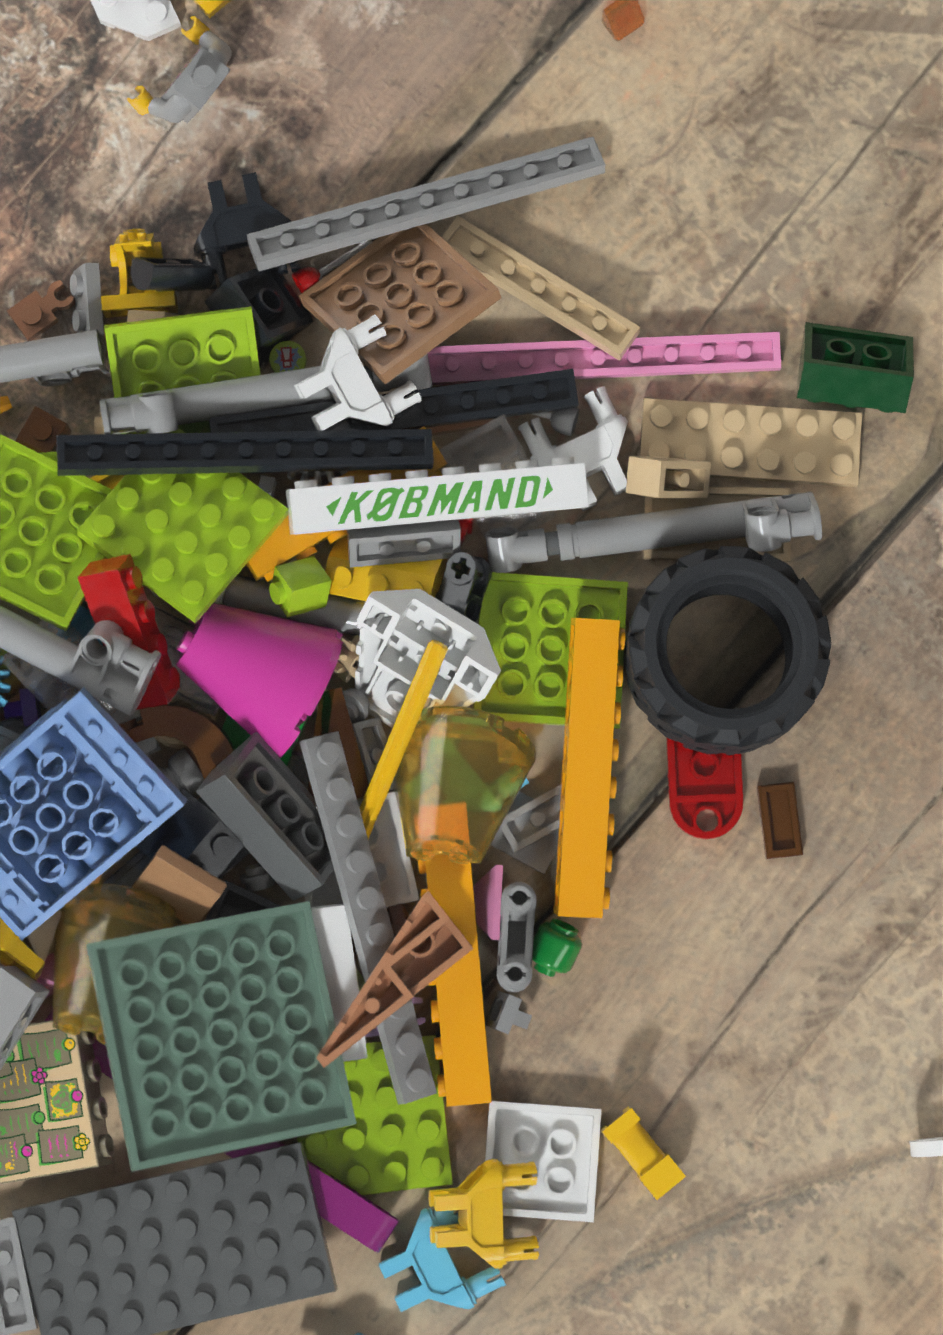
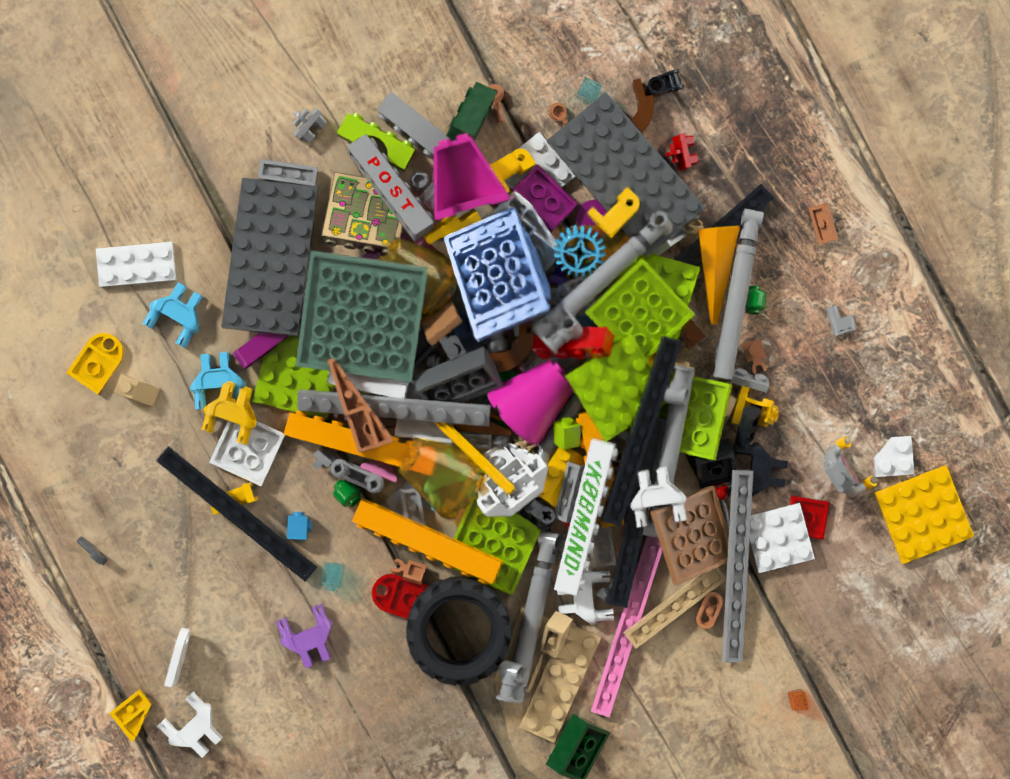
camera: 115 degrees right, 5 degrees up
tile [270,341,306,373] -> none
reddish brown tile [757,782,803,860] -> none
none -> black plate [155,446,317,582]
none -> medium lavender connector [275,603,333,668]
none -> dark azure brick [287,512,312,540]
none -> clear light blue brick [321,562,345,591]
none -> nougat plate [391,559,427,585]
none -> nougat plate [695,591,723,629]
none -> white plate [750,503,815,573]
none -> red tile [790,496,830,540]

